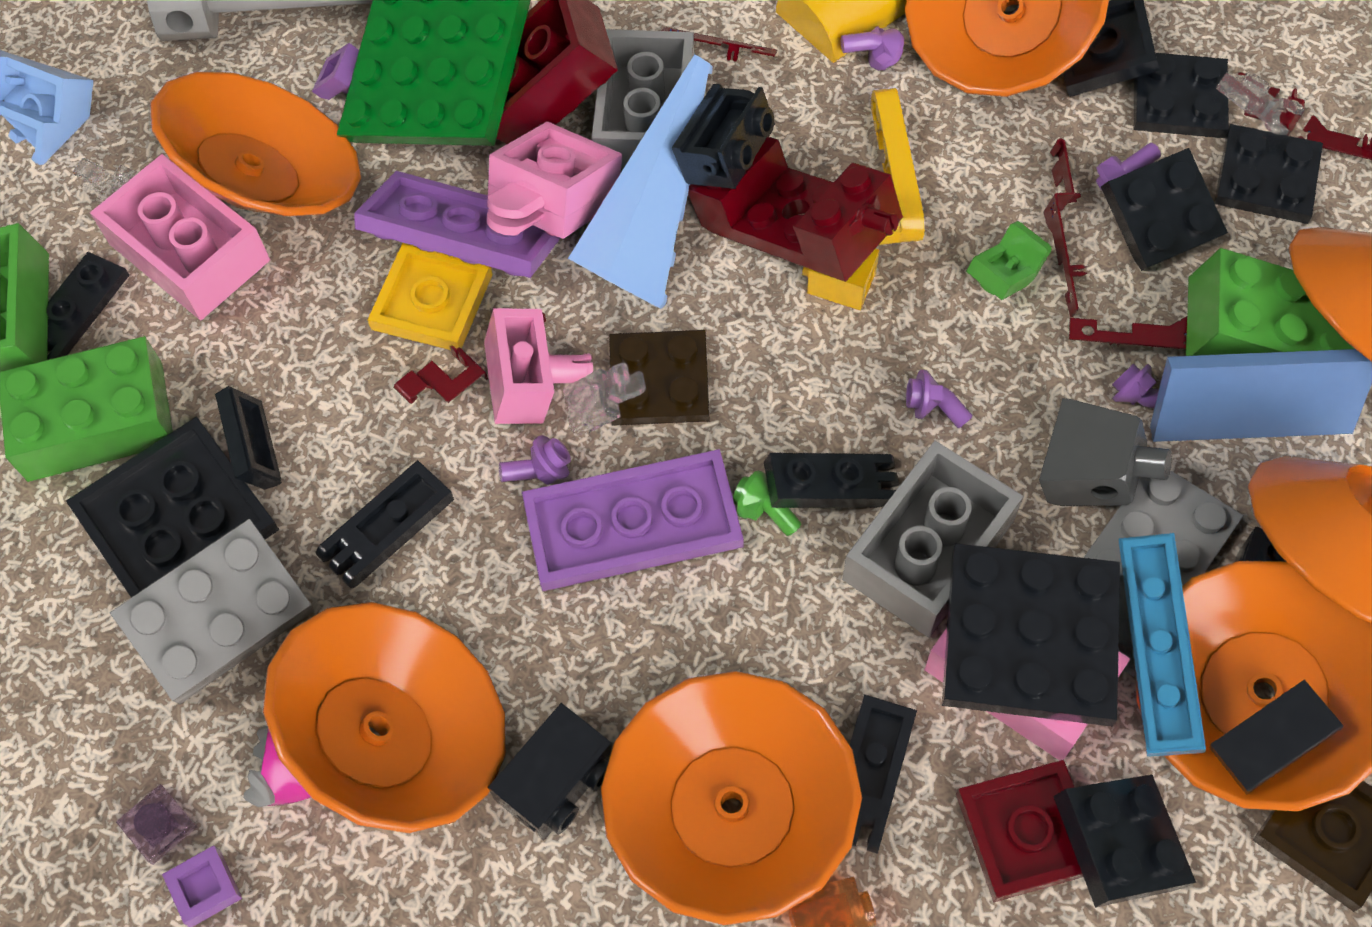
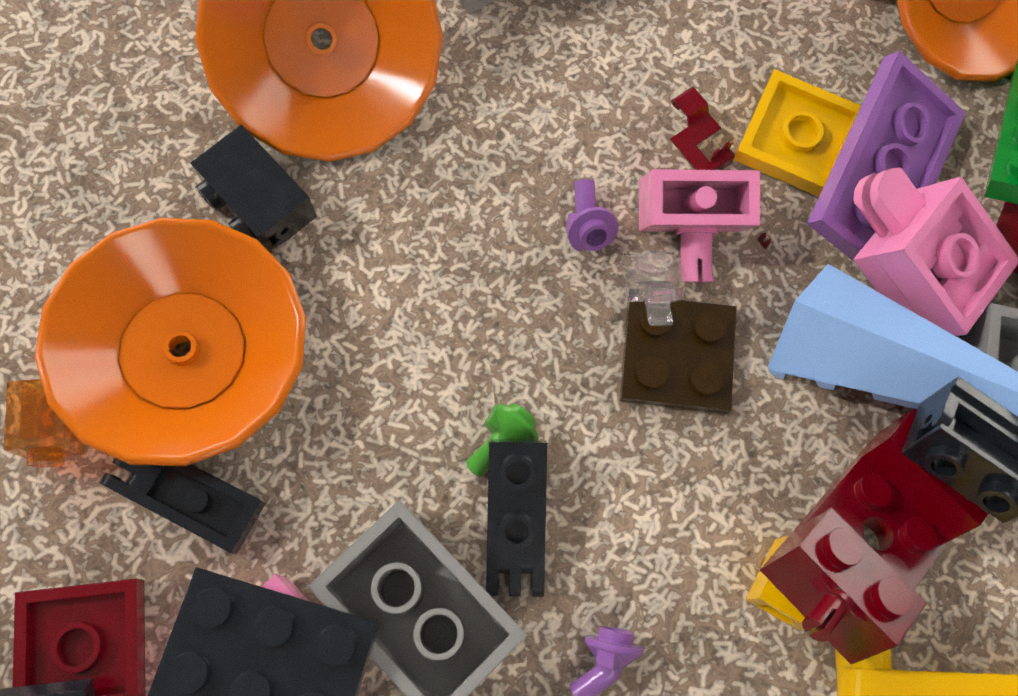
camera: 90 degrees right, 10 degrees up
black hinge [316,460,454,588] -> none
medium lavender plate [522,449,744,591] -> none

